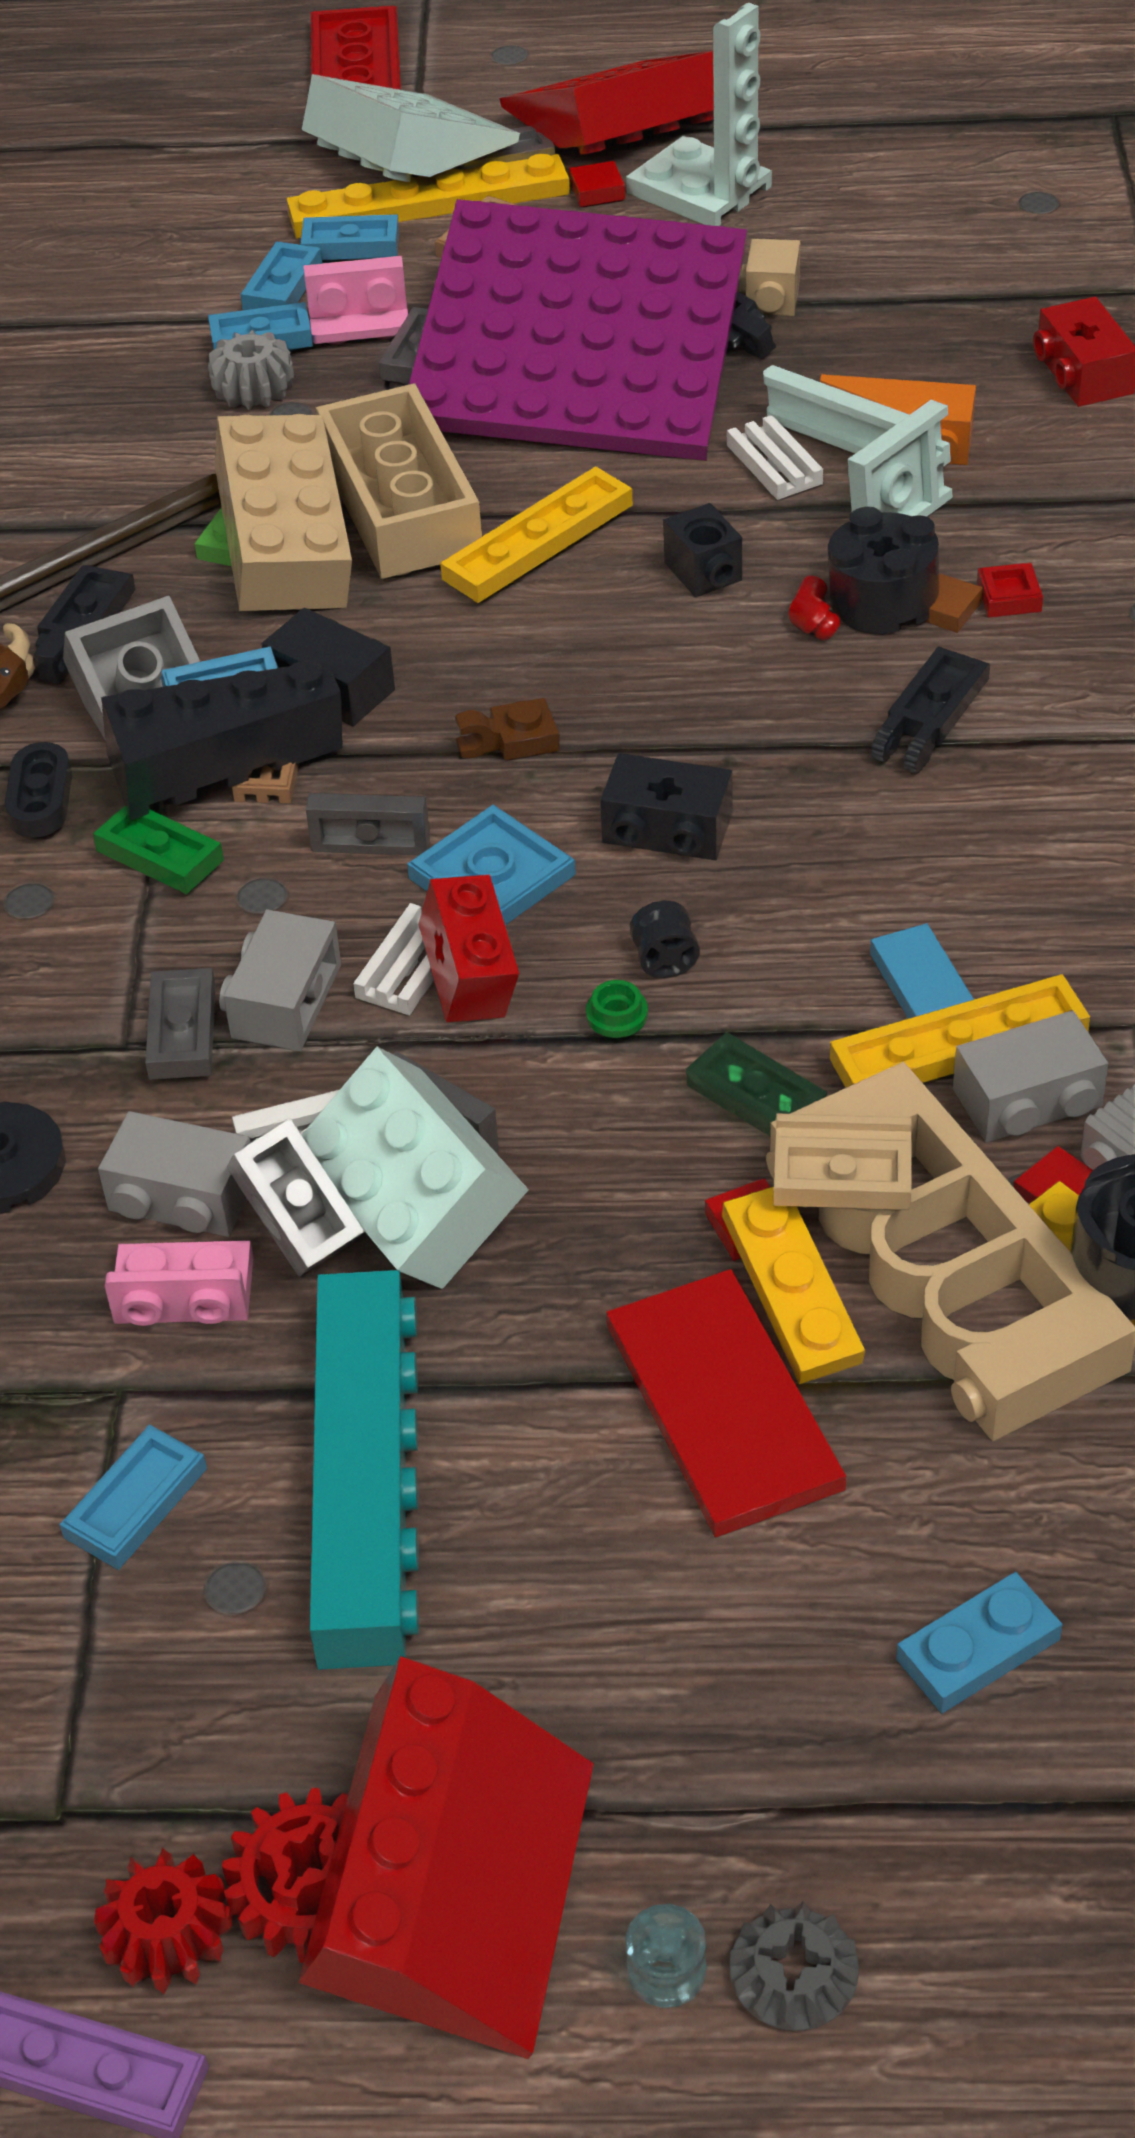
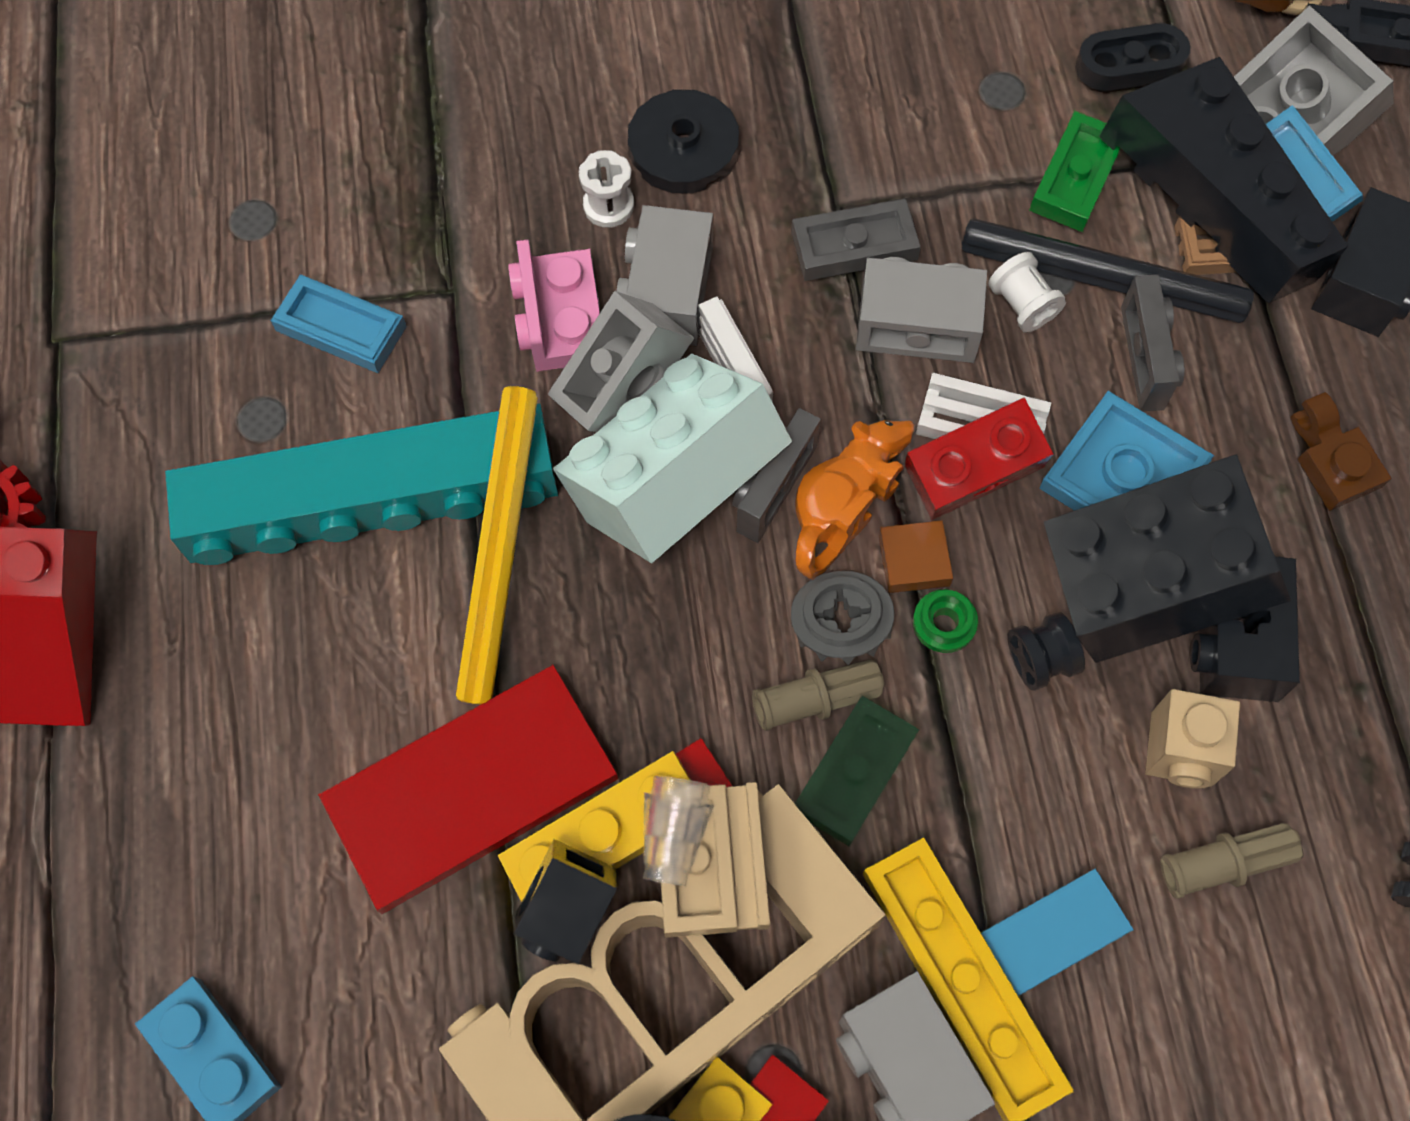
camera: 80 degrees right, 20 degrees up
none -> yellow axle [456,386,538,705]
none -> black brick [514,839,617,964]
none -> white bush [579,150,634,227]
none -> clear cone [643,776,715,887]
none -> dark tan axle [752,660,885,731]
none -> dark grey gear [791,571,894,666]
none -> orange animal [795,420,914,580]
none -> dark orange tile [878,520,953,593]
none -> black axle [962,218,1254,323]
none -> white bush [988,252,1066,332]
none -> black brick [1044,454,1291,663]
none -> tan brick [1145,689,1240,788]
none -> dark tan axle [1160,823,1304,899]

